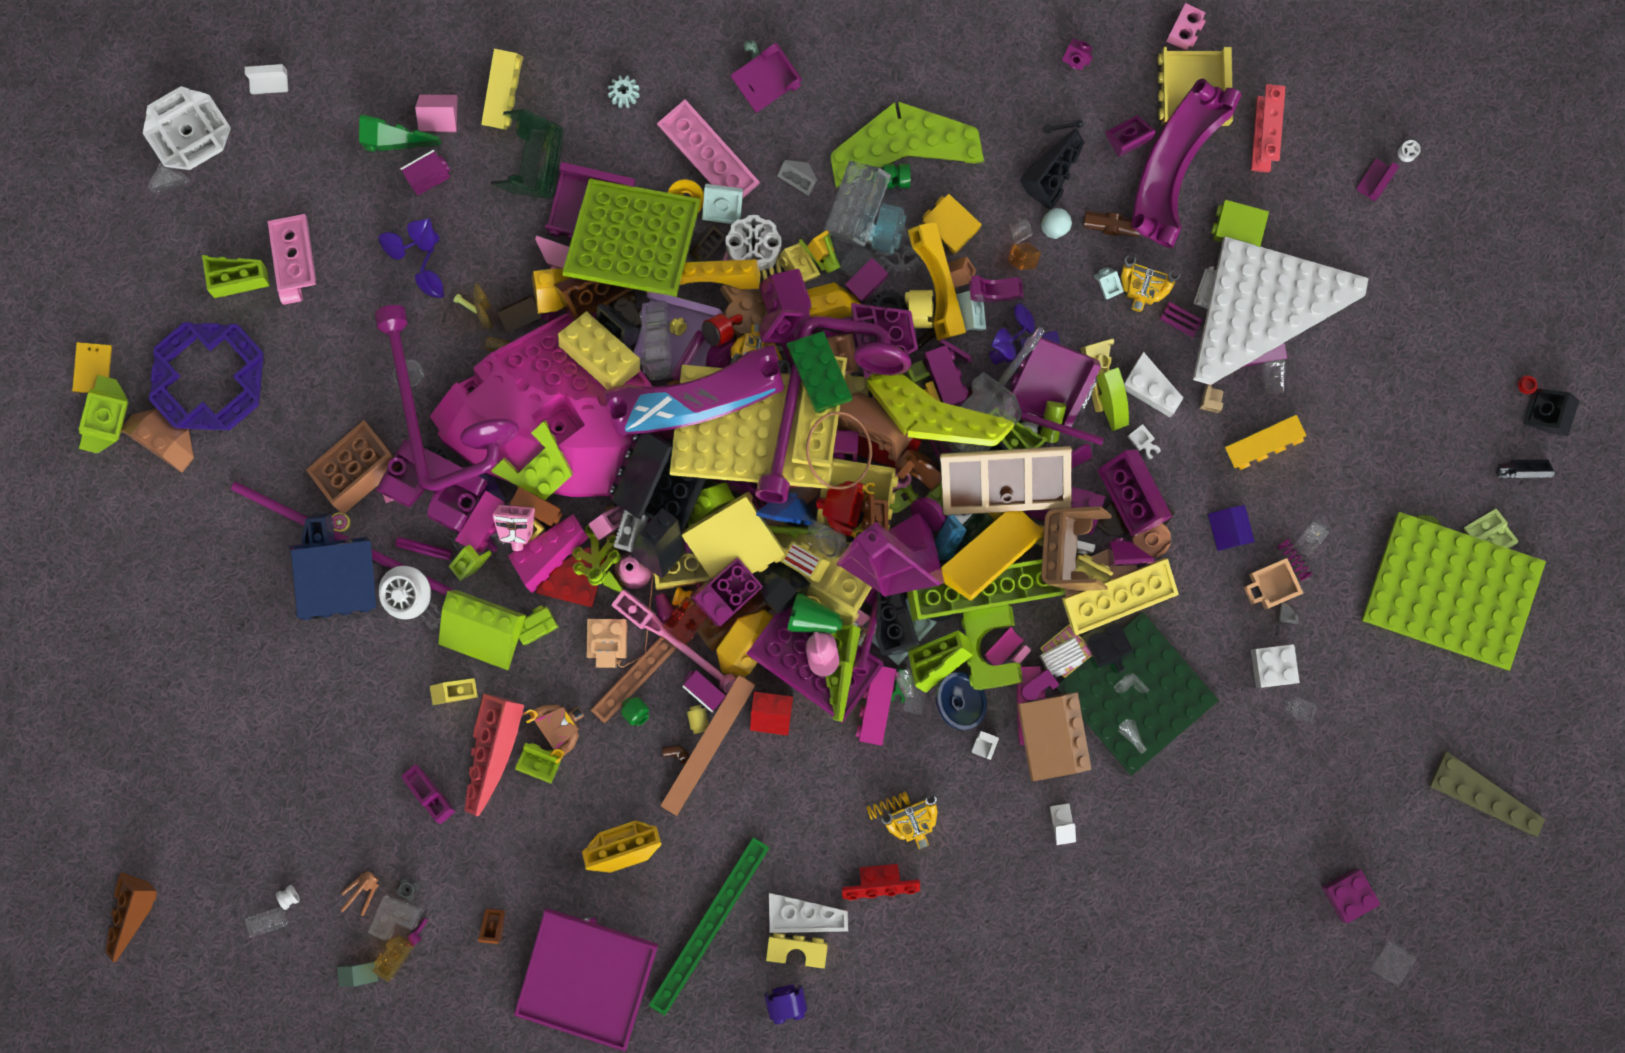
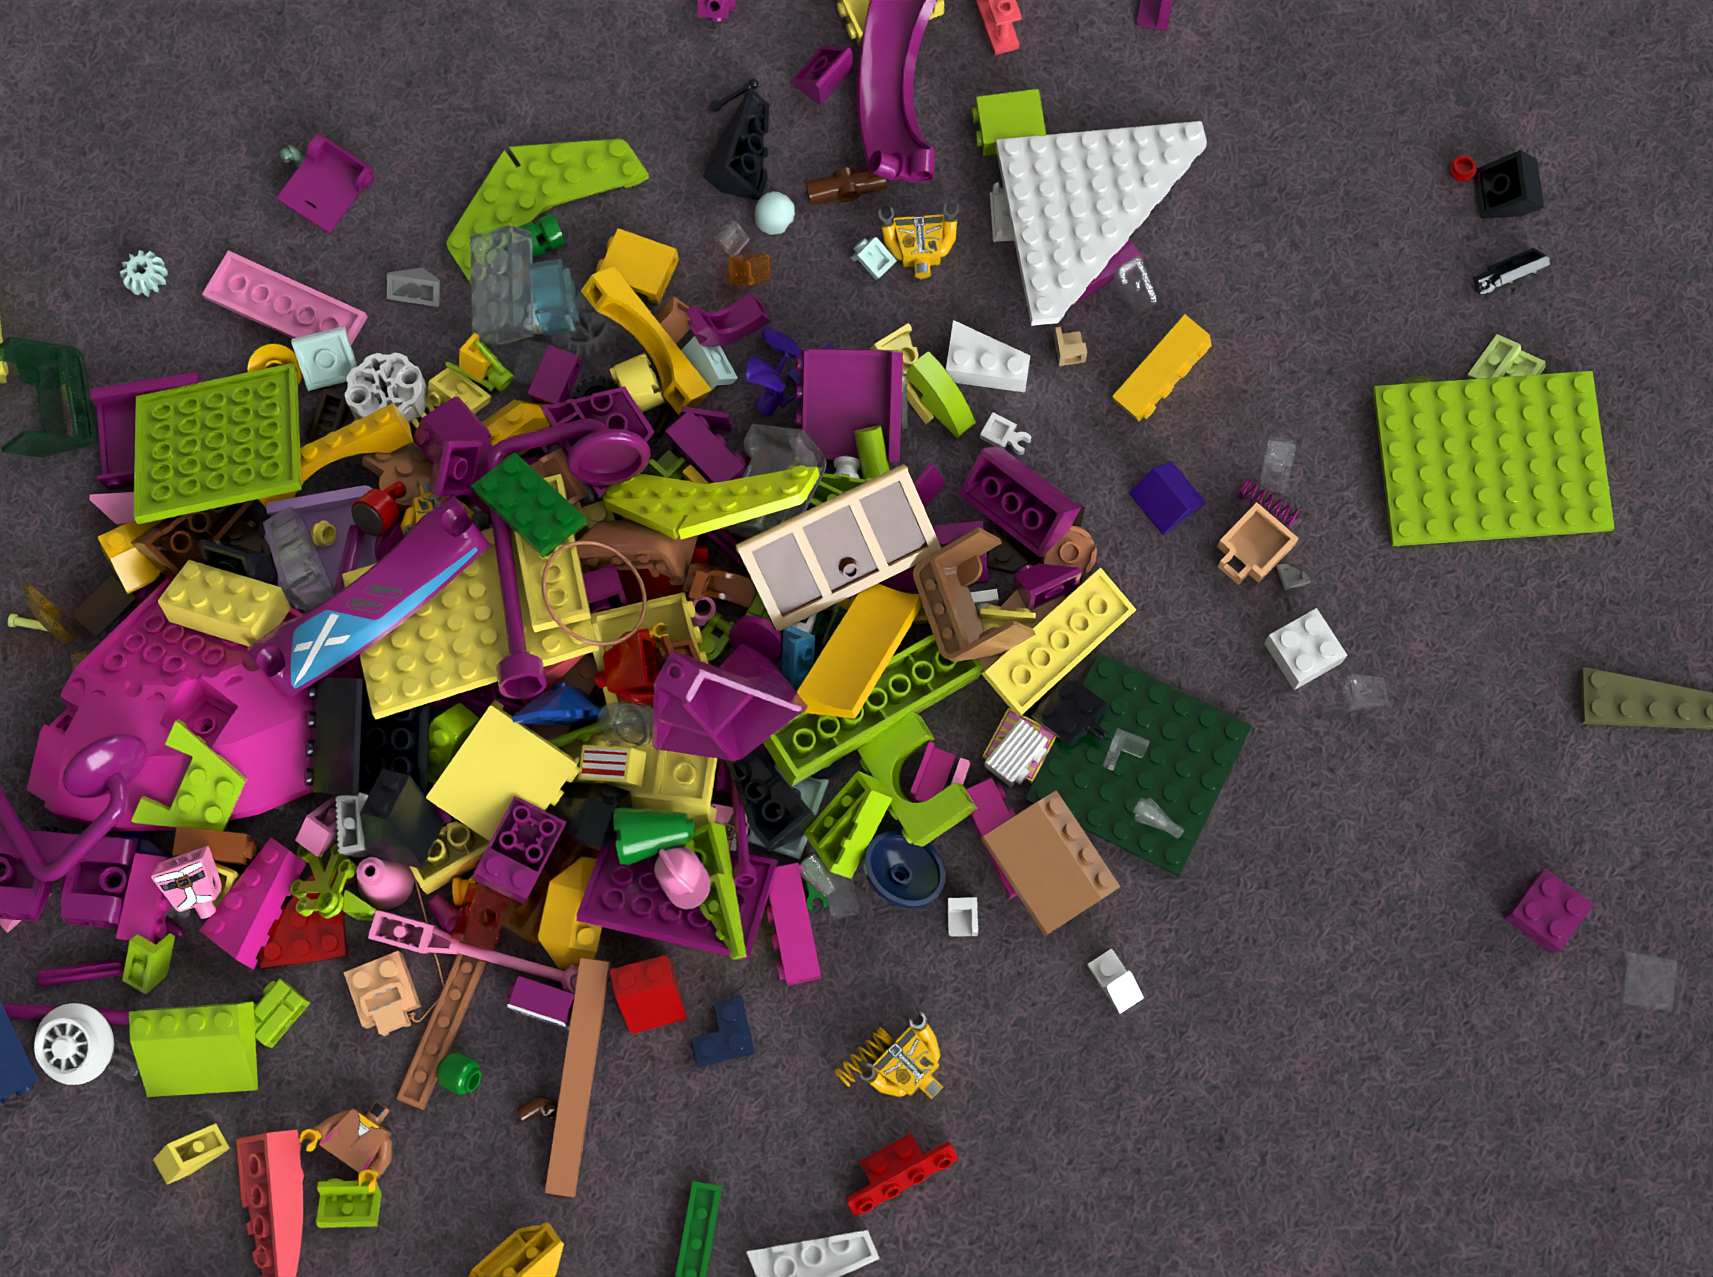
camera: 15 degrees left, 10 degrees down
light yellow brick [687,705,709,734] -> none
clear bar [977,327,1045,413] -> none
magenta bar [993,403,1104,445] -> none
magenta leg [1021,669,1059,701] -> none
magenta tile [1160,302,1203,337] -> none
none -> dark blue plate [692,996,755,1067]

